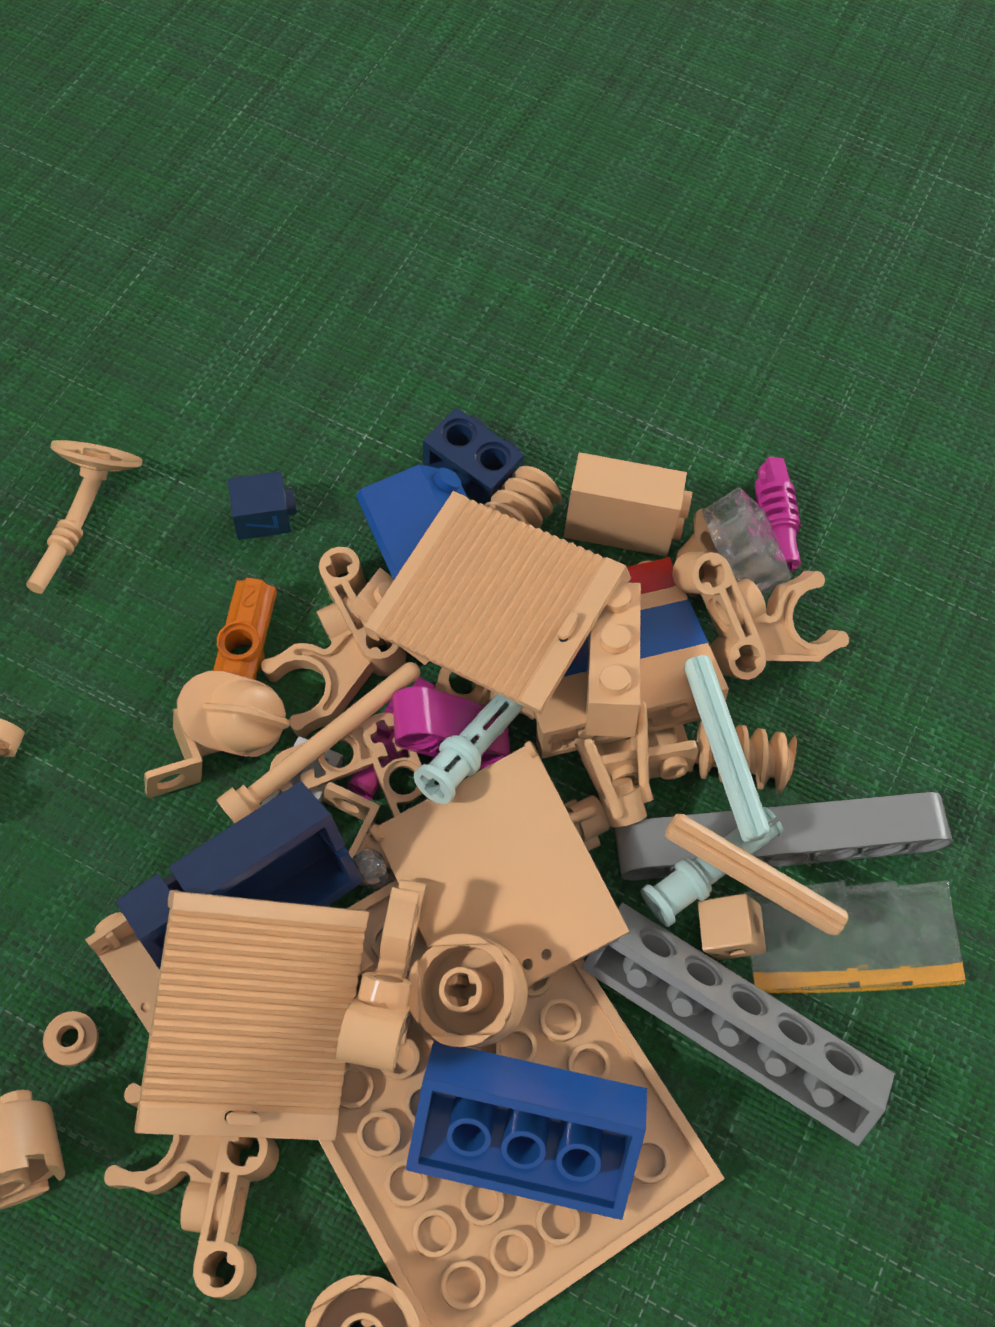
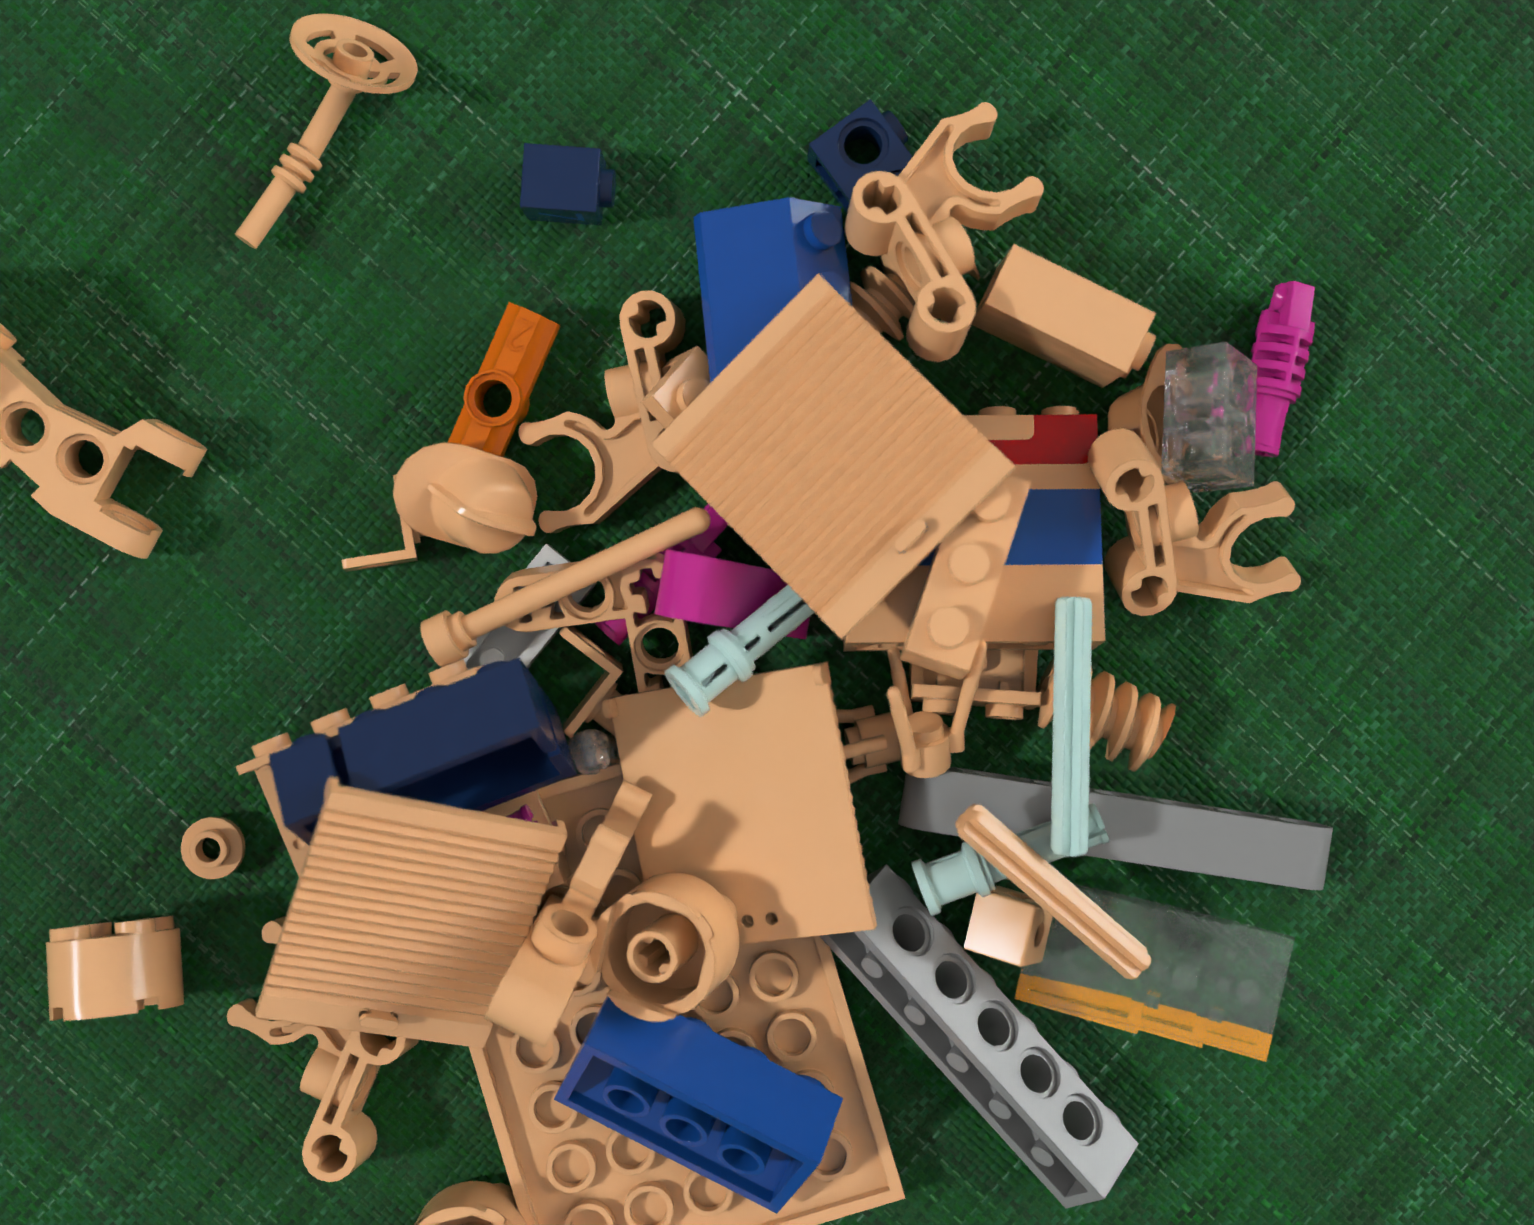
camera: 20 degrees right, 25 degrees up
none -> light nougat piece [844,102,1044,362]

